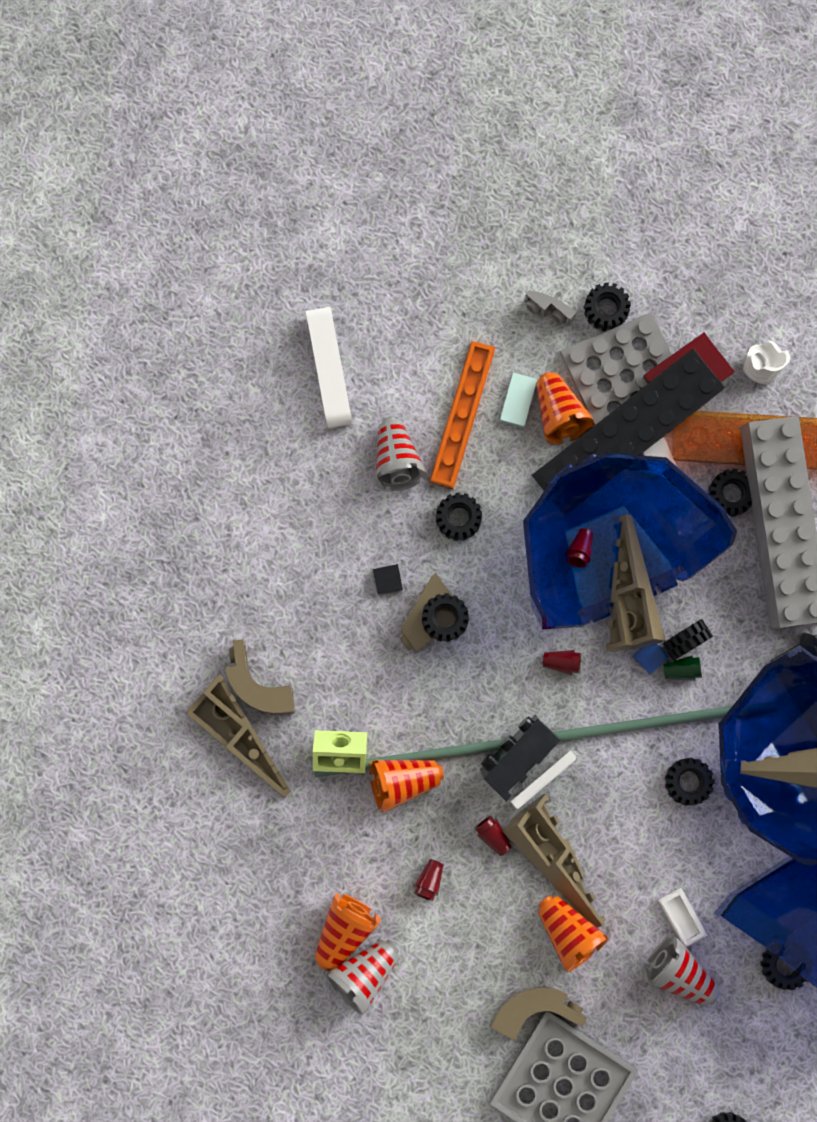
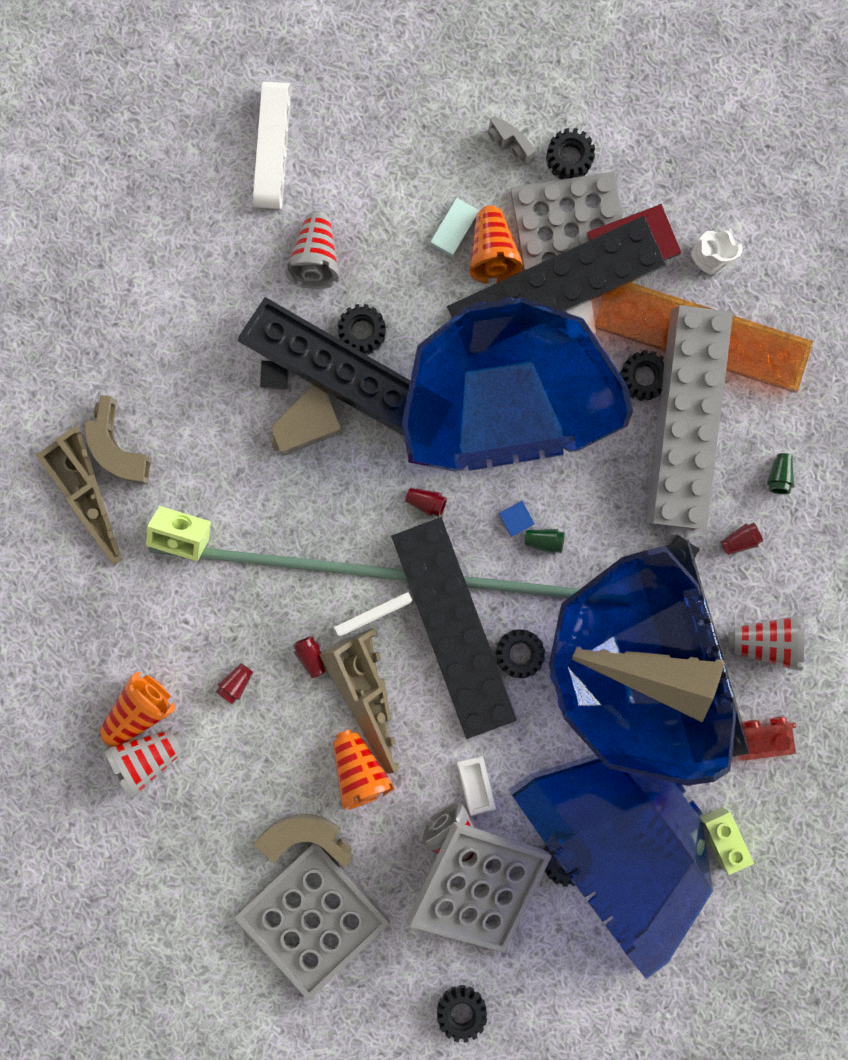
camera: 15 degrees right, 5 degrees up
orange cone [369,760,444,813] -> none
black tyre [422,593,469,642] -> none
orange tile [429,341,496,490] -> none
black wedge [480,714,560,802] -> none
dark red cone [566,528,594,568] -> none
dark tan wedge [606,514,665,652] -> none
black tyre [662,619,713,661] -> none
none -> black plate [238,297,451,449]
none -> black plate [391,517,517,739]
none -> light grey piece [406,822,552,953]

